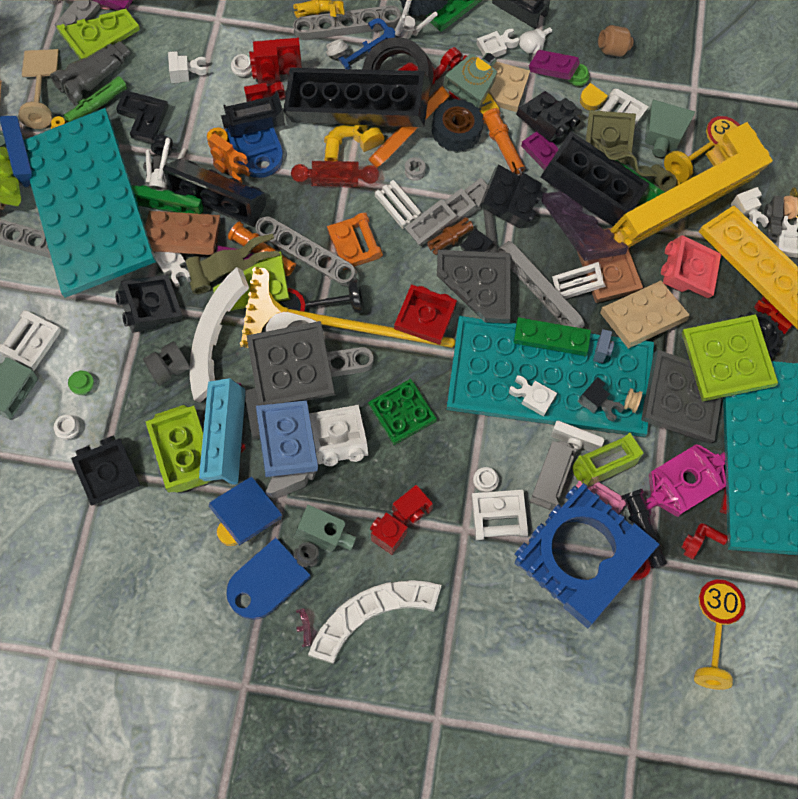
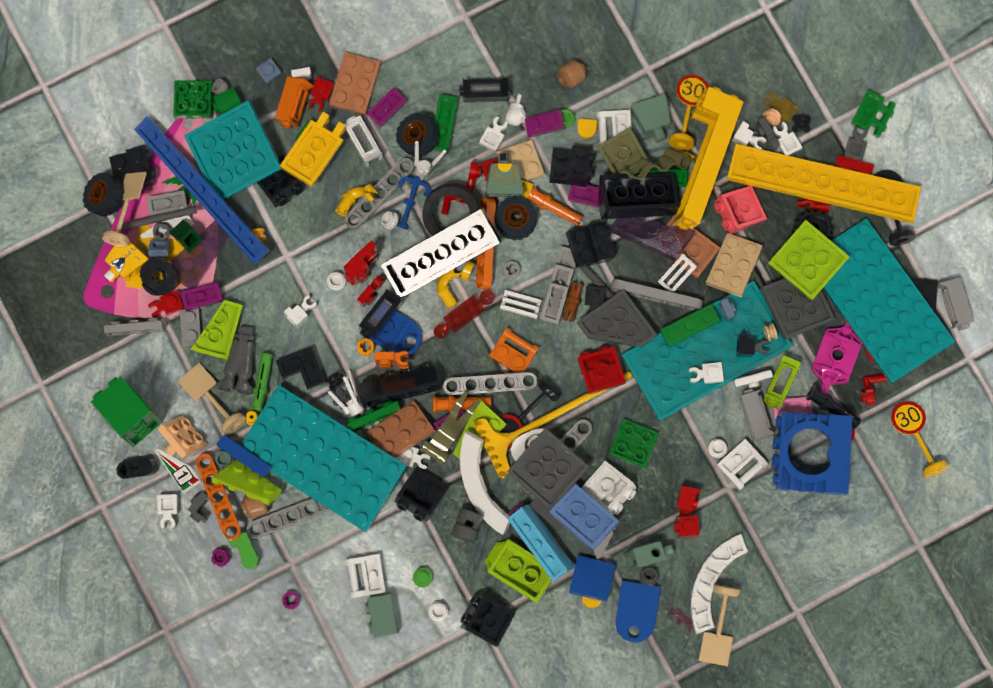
camera: 35 degrees left, 10 degrees up
none -> tan piece [699,585,741,666]

